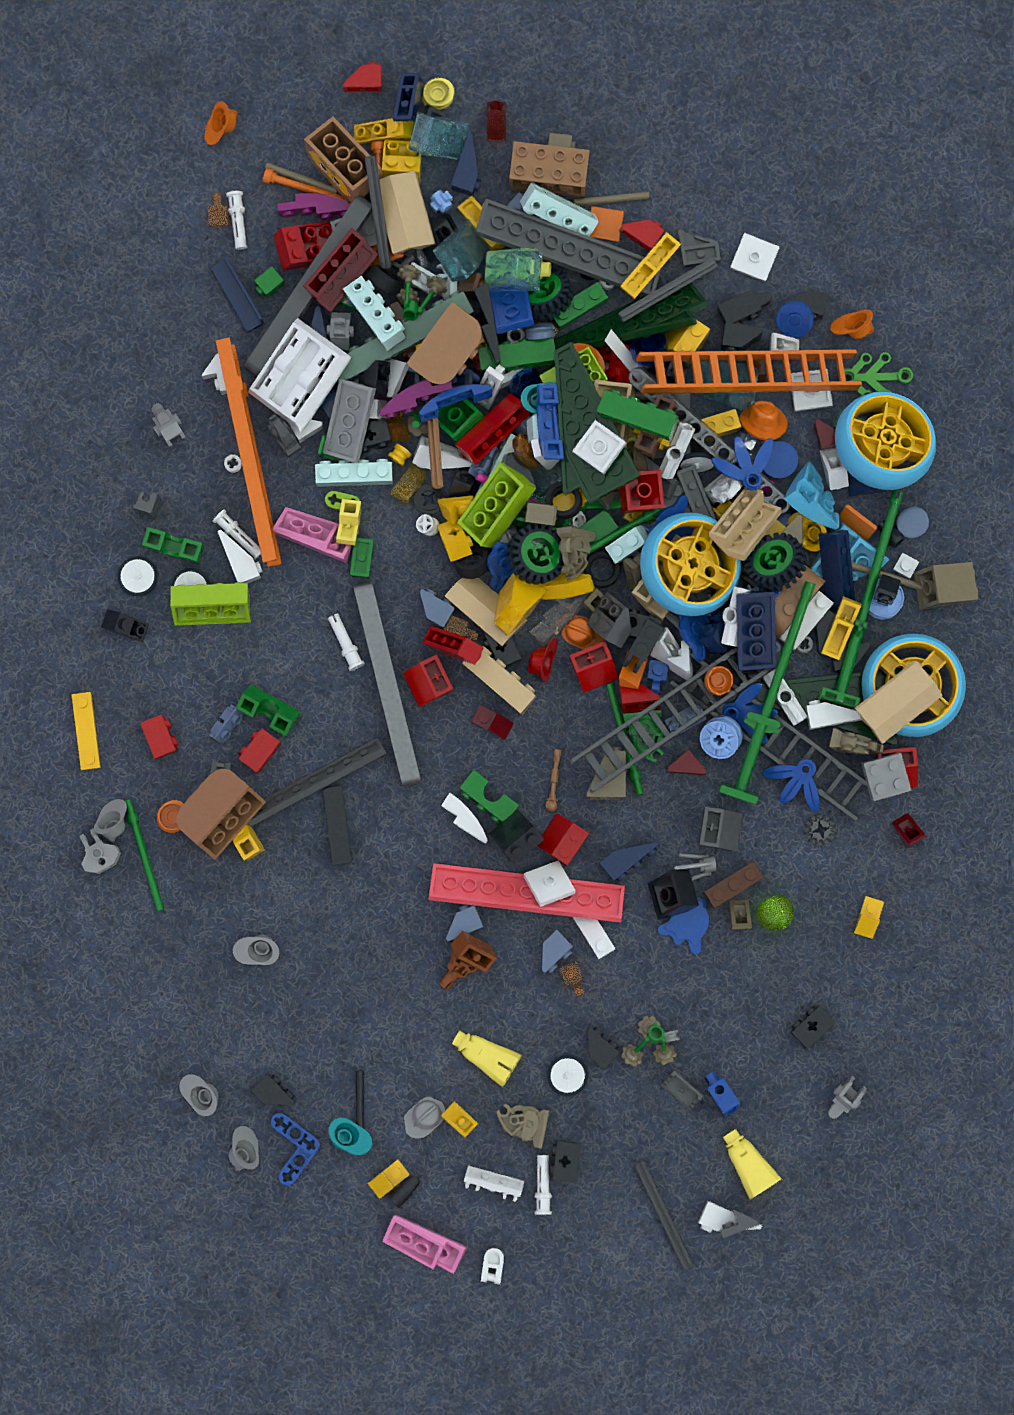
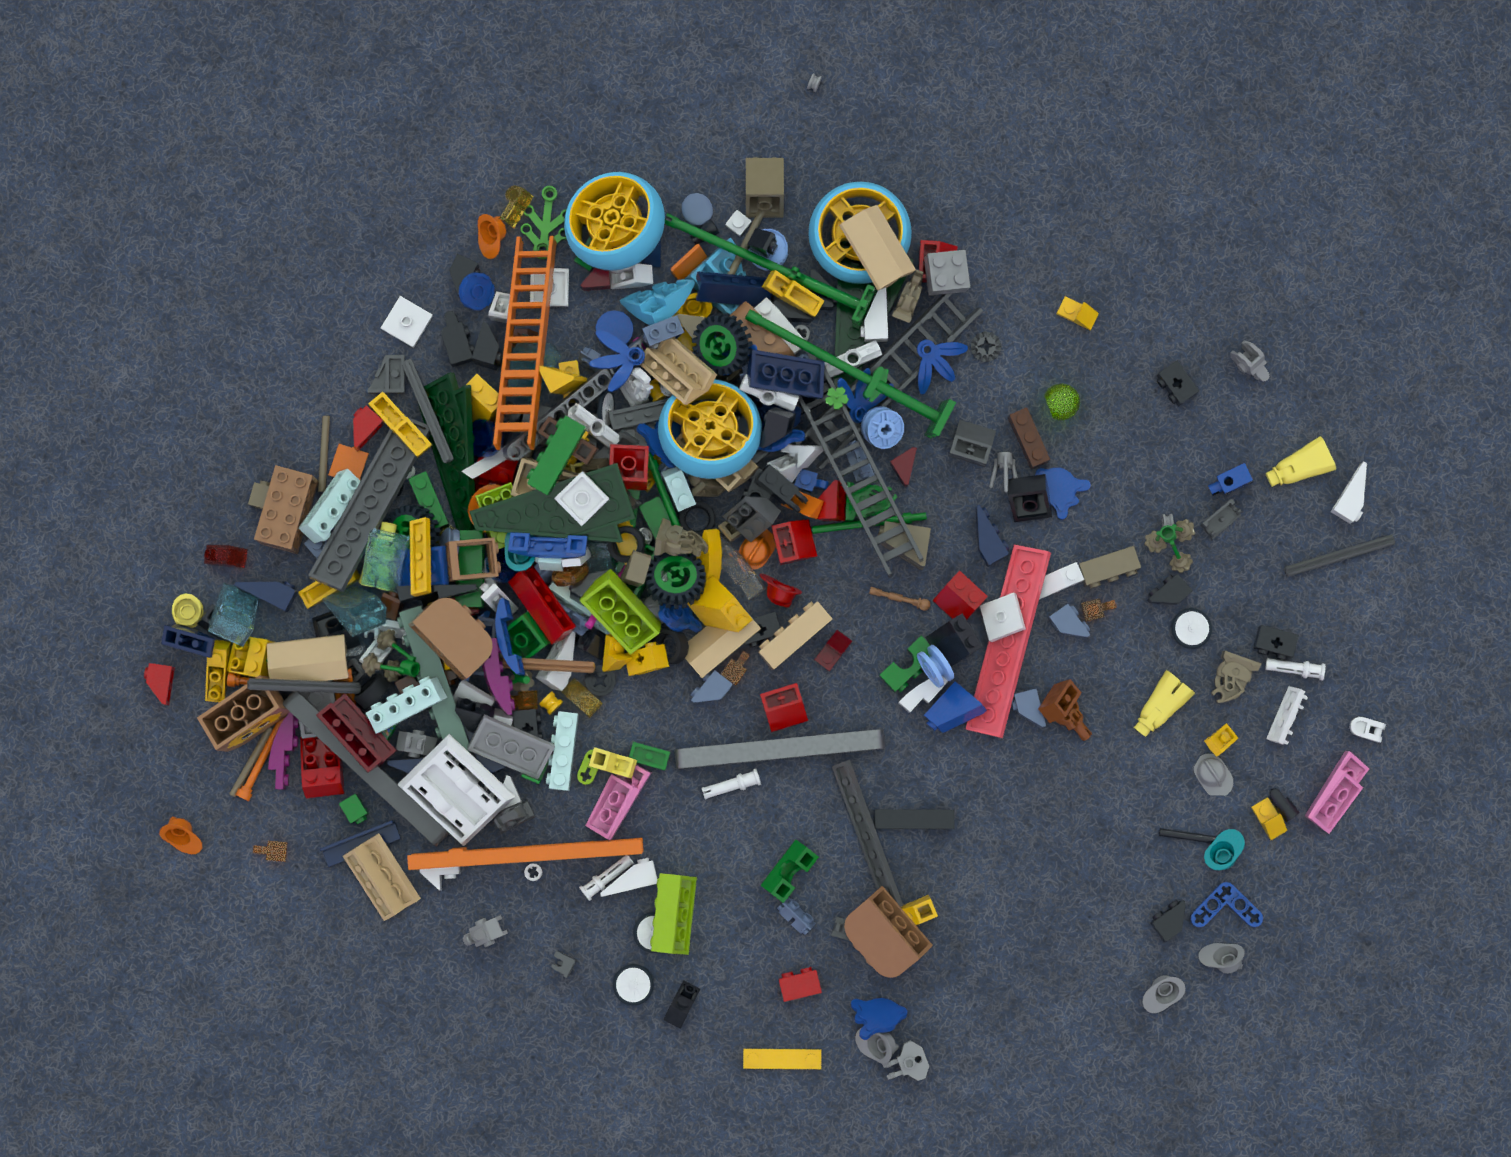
camera: 85 degrees left, 0 degrees up
green bar [125,799,164,911] -> none
green arch [142,527,205,565] -> none
orange piece [157,800,184,833] -> none
white pin [226,191,247,250] -> none
light grey piece [233,935,280,965] -> none
red brick [238,728,281,774] -> none
white wheel [416,514,439,536] -> none
red brick [422,626,484,665] -> none
light blue gear [430,190,453,214] -> none
orange hair [704,666,733,696] -> none
dark grey slope [719,1208,760,1238] -> none
dark tan slope [729,899,752,930] -> none
orange hat [739,400,788,441] -> none
dark red slope [891,813,926,848] -> none
none -> tan slope [343,833,421,921]
none -> yellow plate [410,517,431,597]
none -> medium nougat window [445,537,501,582]
none -> clear yellow plate [499,185,534,228]
none -> yellow slope [539,366,588,395]
none -> sand blue hinge [642,315,684,346]
none -> black slope [760,407,796,448]
none -> bright green plant [825,387,849,410]
none -> blue tile [851,998,907,1040]
none -> light blue wheel [917,645,954,688]
none -> blue slope [924,682,987,733]
none -> dark tan brick [1078,546,1141,589]

